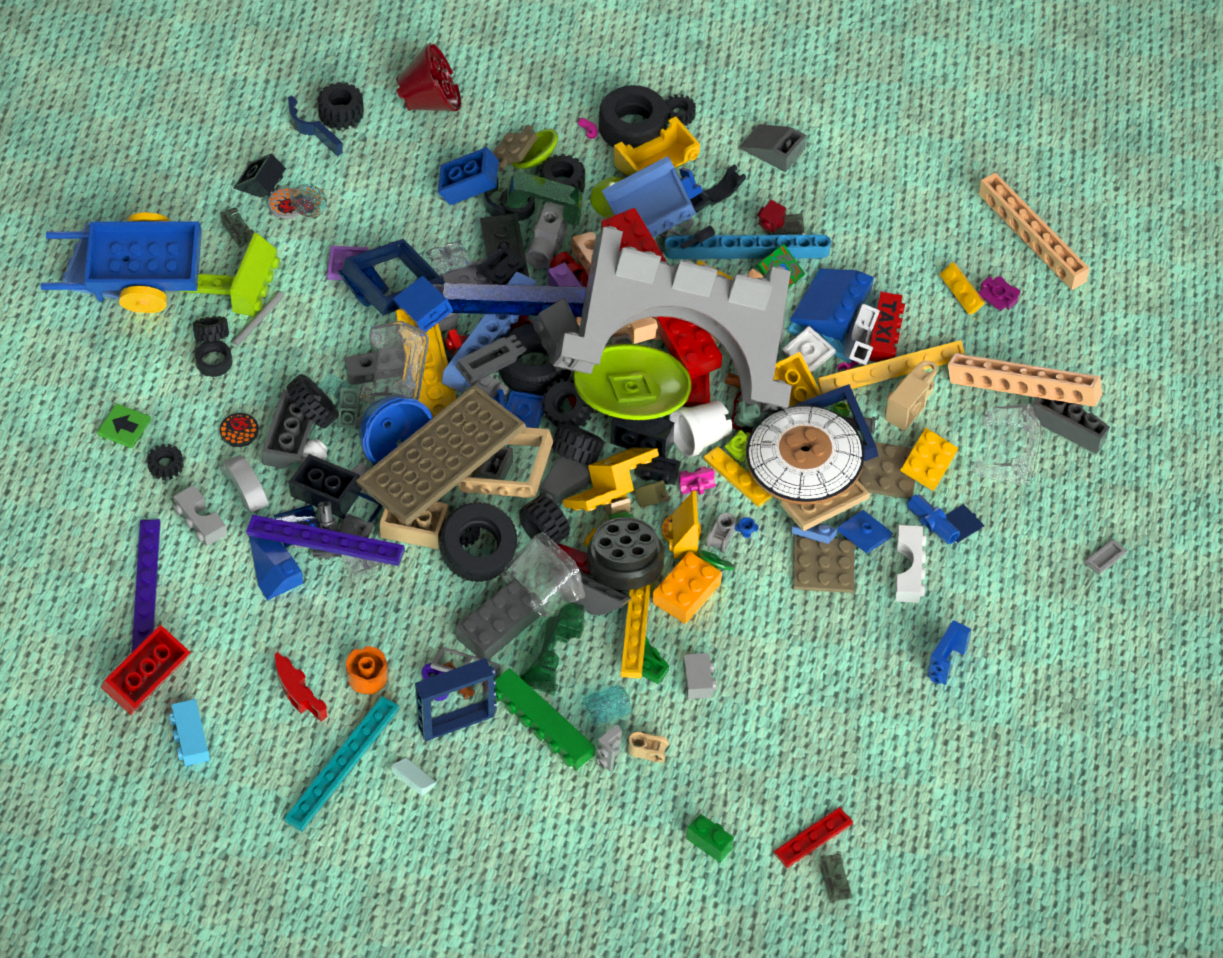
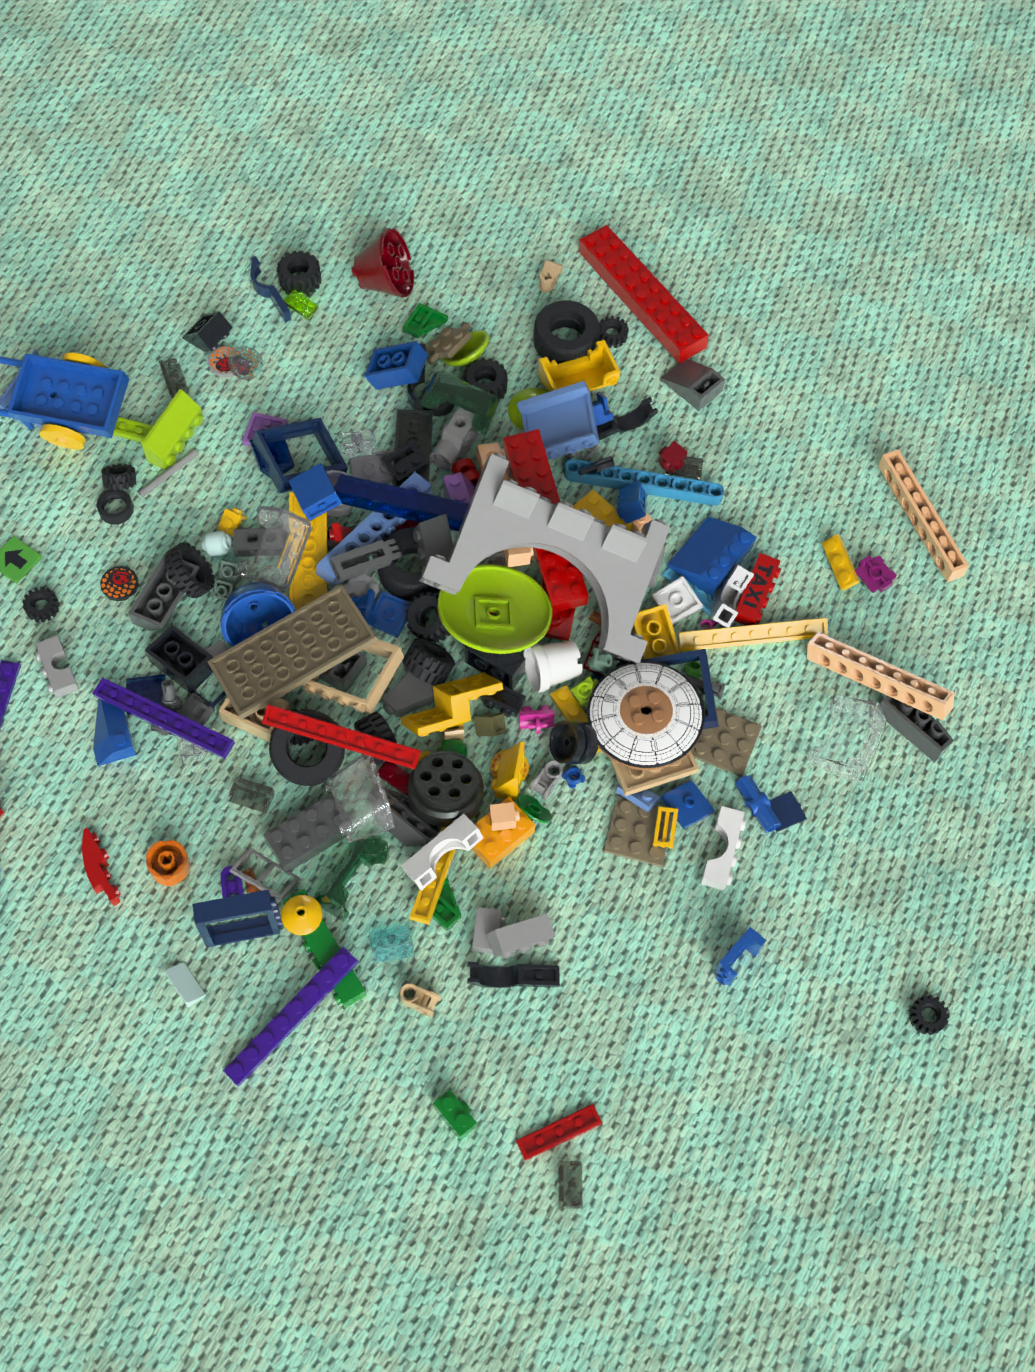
camera: 10 degrees right, 10 degrees up
light grey arch [219,455,269,512] -> none
teal plate [284,696,399,832] -> none
white head [299,439,328,464] -> none
dark pink arm [578,117,598,139] -> none
light grey bracket [596,725,622,771] -> none
green tile [755,244,805,288] -> none
tan brick [885,360,937,431] -> none
yellow plate [900,427,958,491] -> none
light grey tile [1085,539,1127,575] -> none
none -> light aqua head [202,531,231,556]
none -> yellow bracket [217,507,247,536]
none -> dark purple plate [223,947,359,1086]
none -> clear smoke hinge [229,776,275,814]
none -> red tile [262,704,421,770]
none -> yellow dish [281,895,323,935]
none -> clear neon green hips [284,290,318,320]
none -> white arch [401,814,483,890]
none -> green wing [402,303,448,338]
none -> black piece [467,962,560,988]
none -> light grey brick [486,913,556,959]
none -> light nougat brick [489,802,520,831]
none -> tan piece [538,260,563,293]
none -> black wheel [549,721,598,764]
none -> red brick [579,225,709,364]
none -> blue brick [617,480,647,524]
none -> yellow tile [653,806,678,849]
none -> black tyre [909,995,950,1035]

